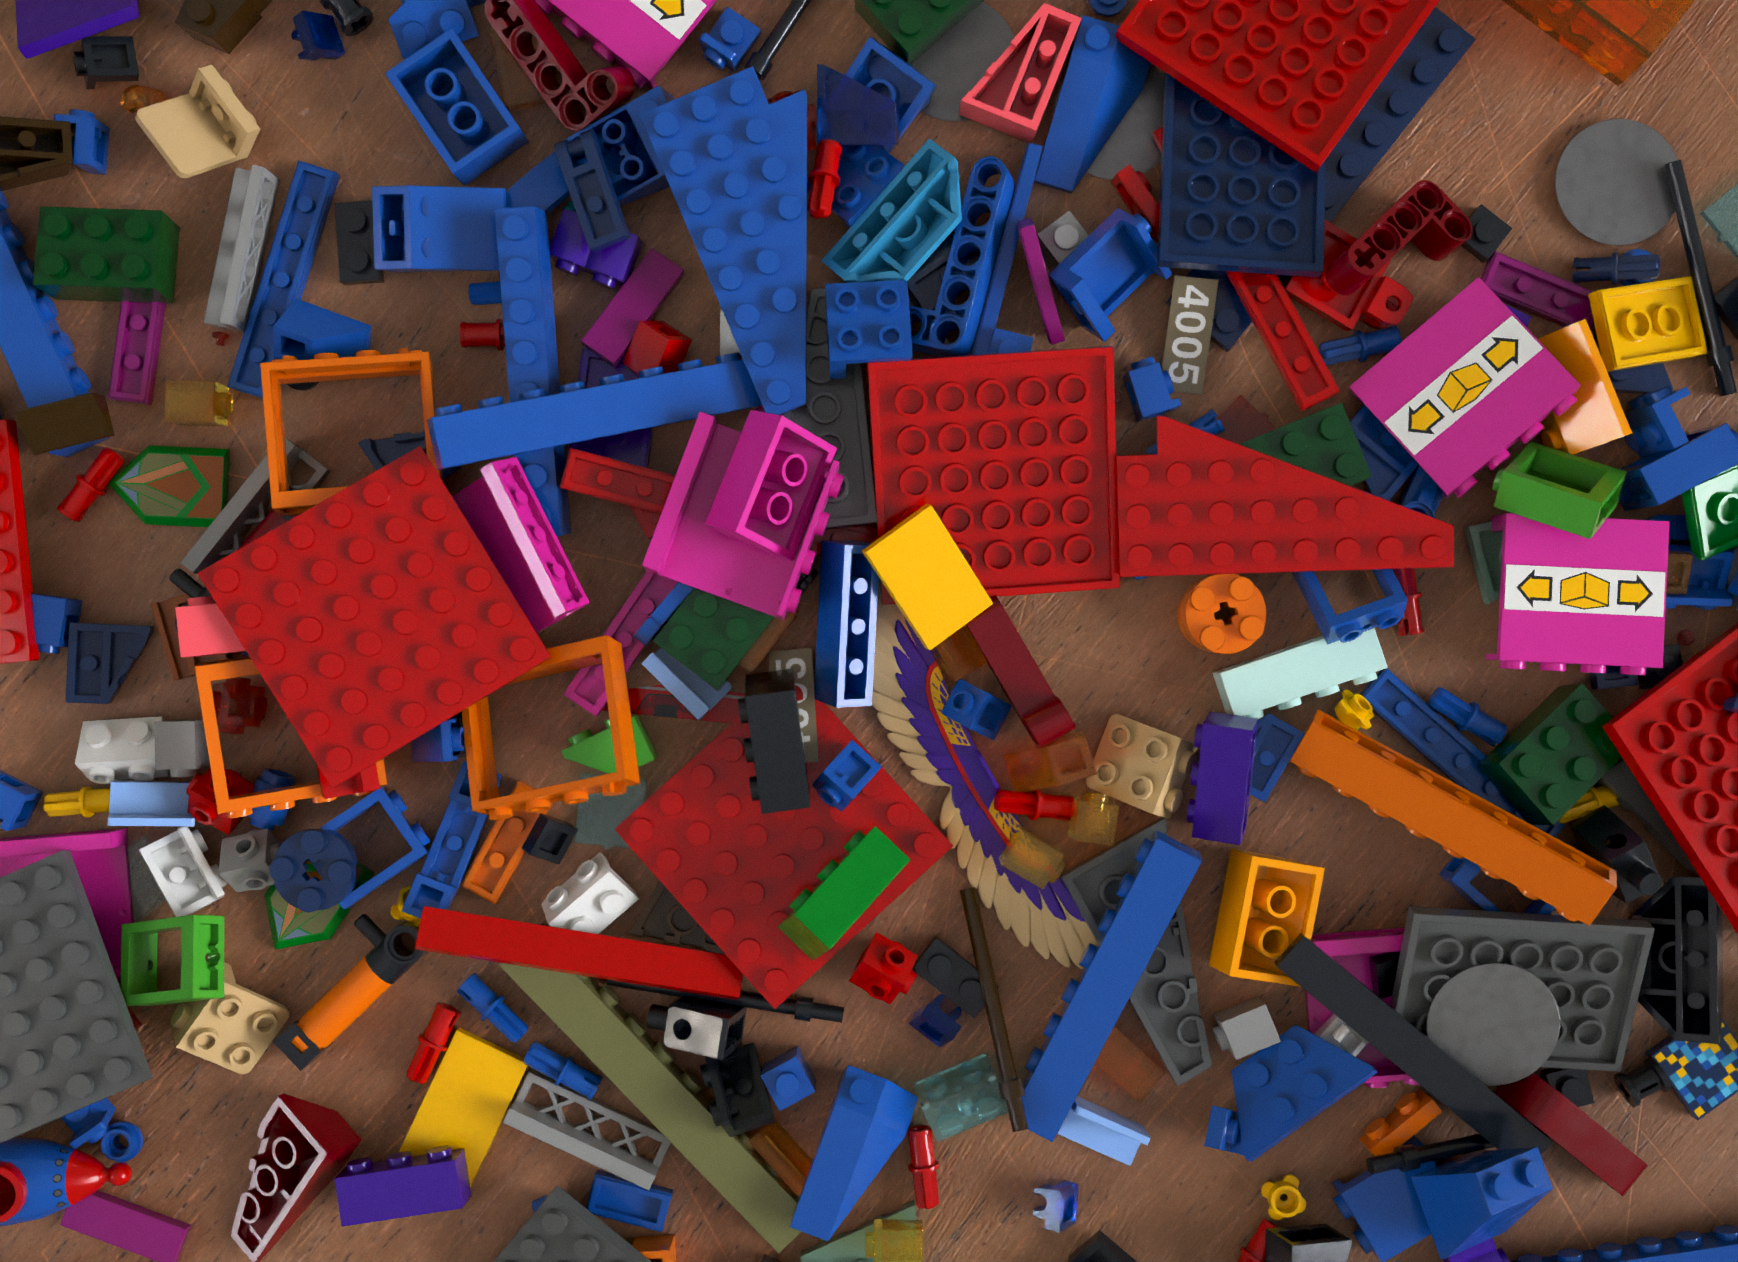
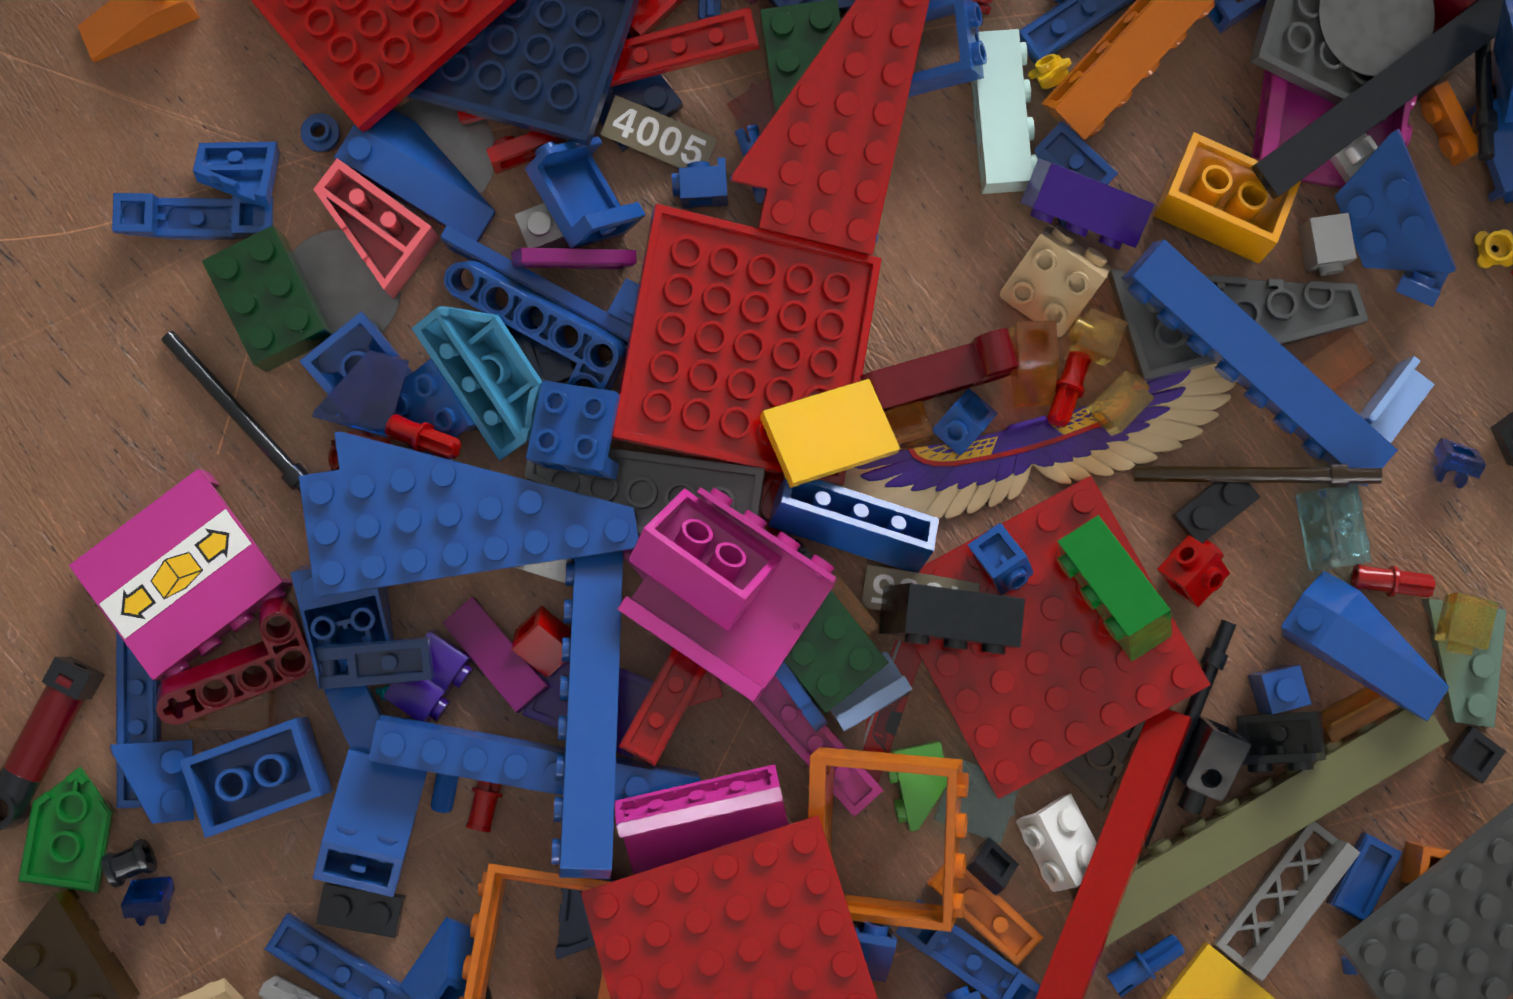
camera: 75 degrees left, 5 degrees down
blue axle [523,1043,603,1100] -> none
blue bracket [699,7,761,73] -> none
clear blue tile [908,994,962,1047] -> none
orange brick [1177,574,1266,654] -> none
black plate [1369,951,1400,999] -> none

